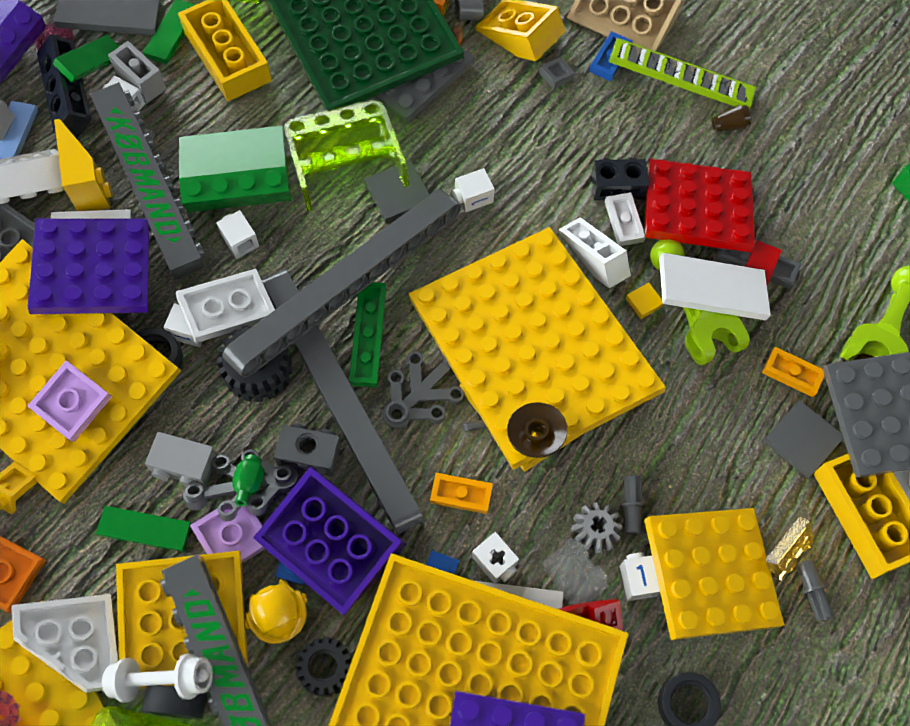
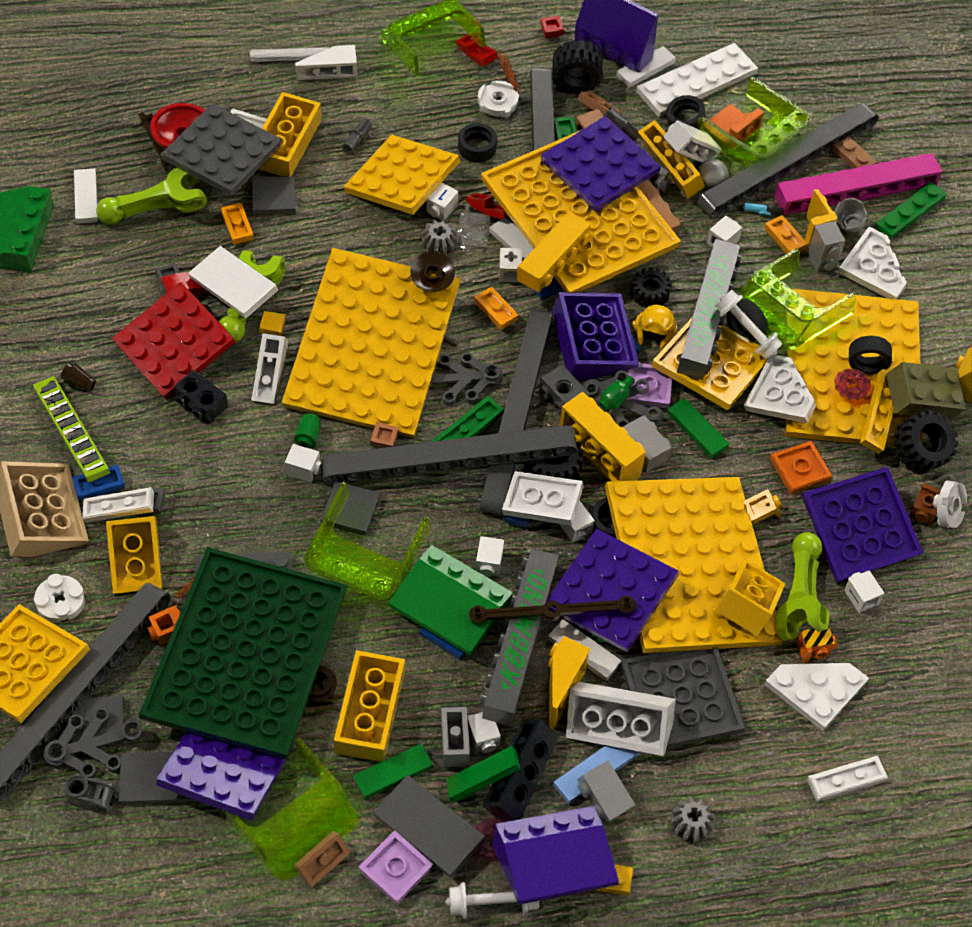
camera: 140 degrees left, 10 degrees down
lavender plate [28,361,112,442] -> none
white plate [605,192,645,246] -> none
dark grey axle [622,475,645,535] -> none
clear yellow plate [765,516,814,581] -> none
none -> white tile [82,487,154,523]
none -> green brick [294,414,321,449]
none -> dark brown gear [308,665,337,703]
none -> nougat plate [370,422,399,448]
none -> dark brown piece [469,596,636,625]
none -> yellow brick [517,212,591,293]
none -> yellow brick [560,392,646,481]

